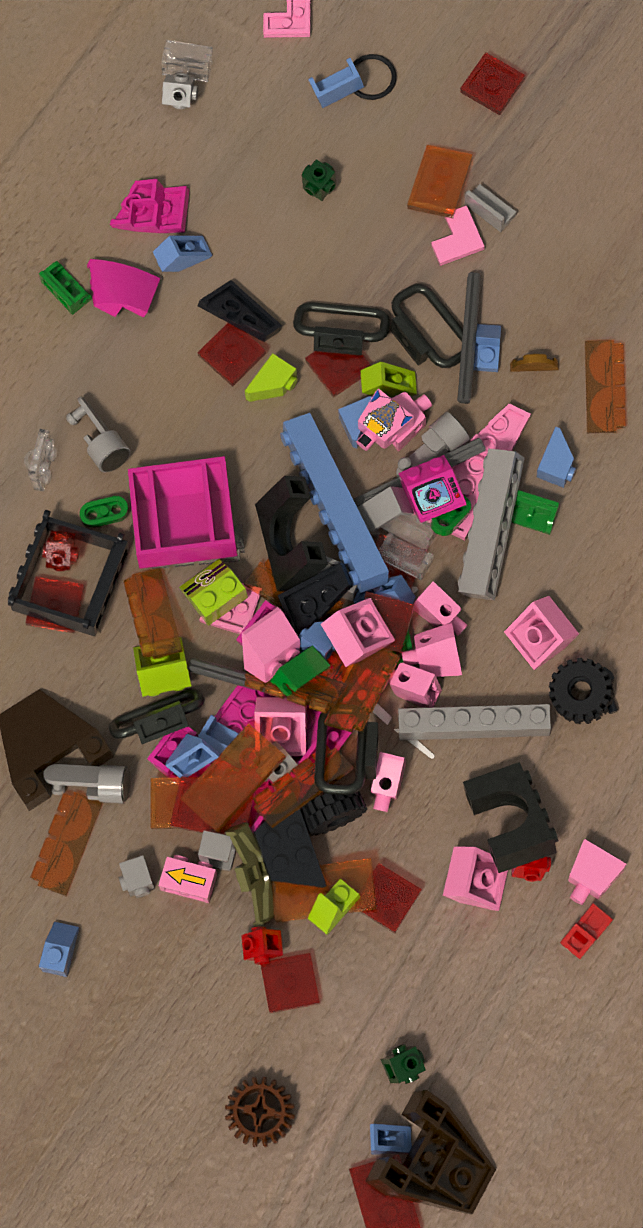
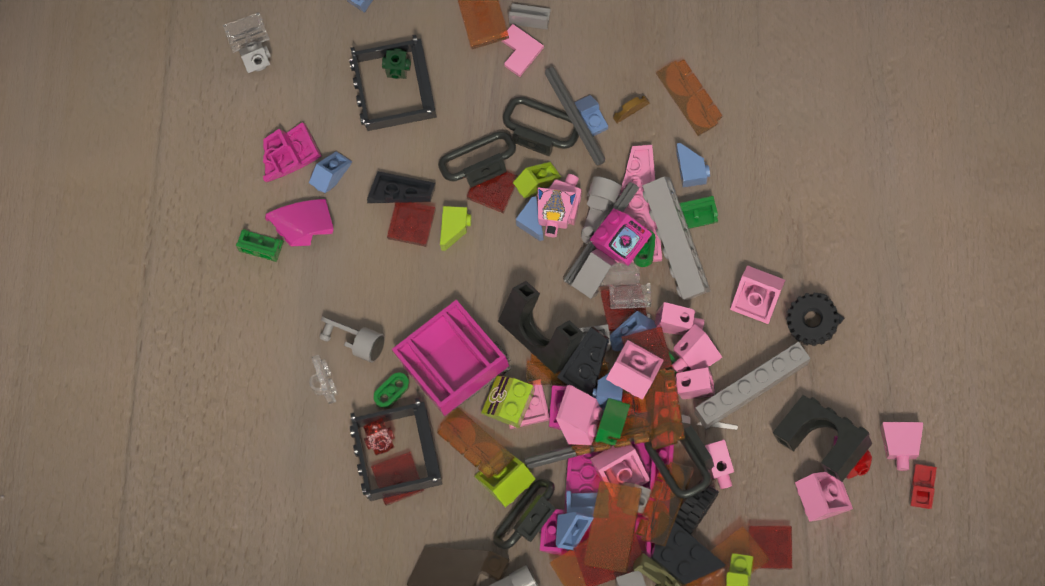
camera: 30 degrees left, 0 degrees up
medium blue brick [280,413,389,593] -> none
none -> black window [349,35,437,131]

